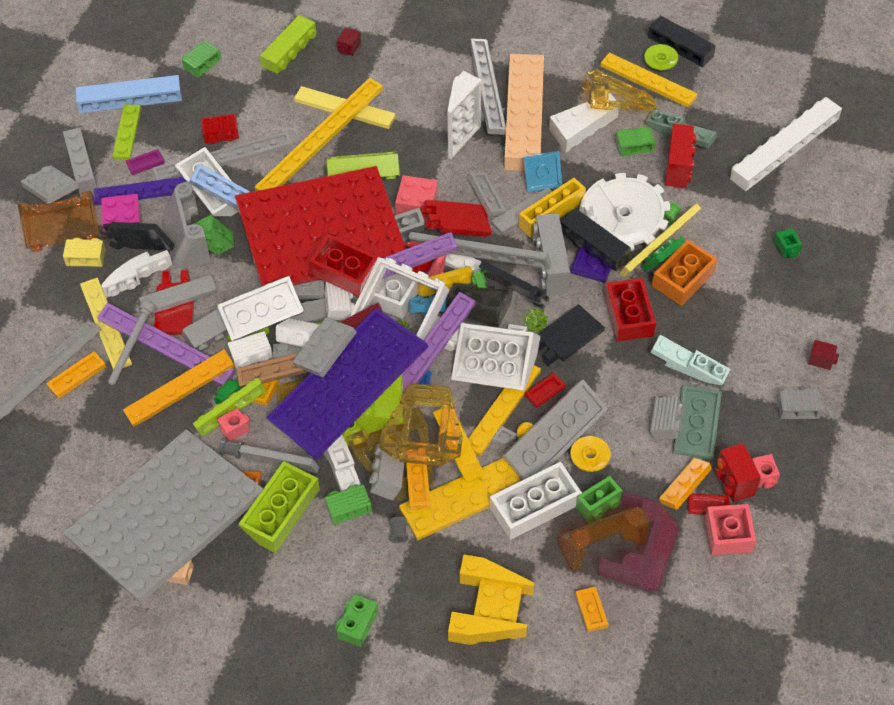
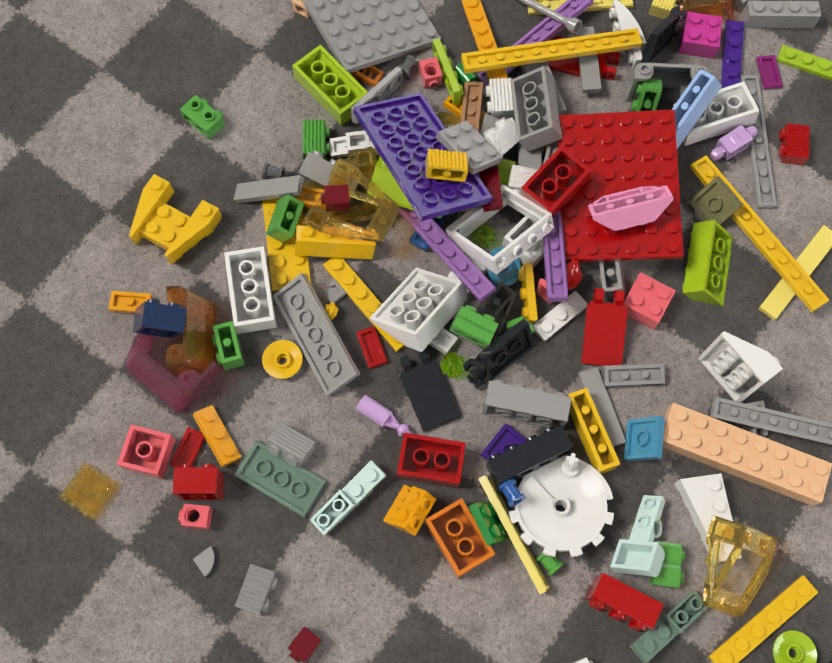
camera: 105 degrees right, 15 degrees up
light grey tile [408,232,552,269] -> none
none -> clear yellow plate [59,463,120,521]
none -> dark blue brick [132,299,187,339]
none -> light grey tile [193,546,215,577]
none -> light grey tile [233,175,304,204]
none -> bright green brick [266,194,304,243]
none -> dark red brick [321,184,350,212]
none -> lavender wheel [356,395,412,436]
none -> light orange plate [383,485,436,536]
none -> yellow brick [425,148,468,182]
none -> bright green brick [449,305,499,348]
none -> yellow plate [461,28,643,74]
none -> blue bush [499,478,526,507]
none -> bright pink wedge [588,186,673,231]
none -> light aqua plate [610,495,666,577]
none -> olive plate [688,176,743,225]
none -> lavender piece [710,125,758,161]

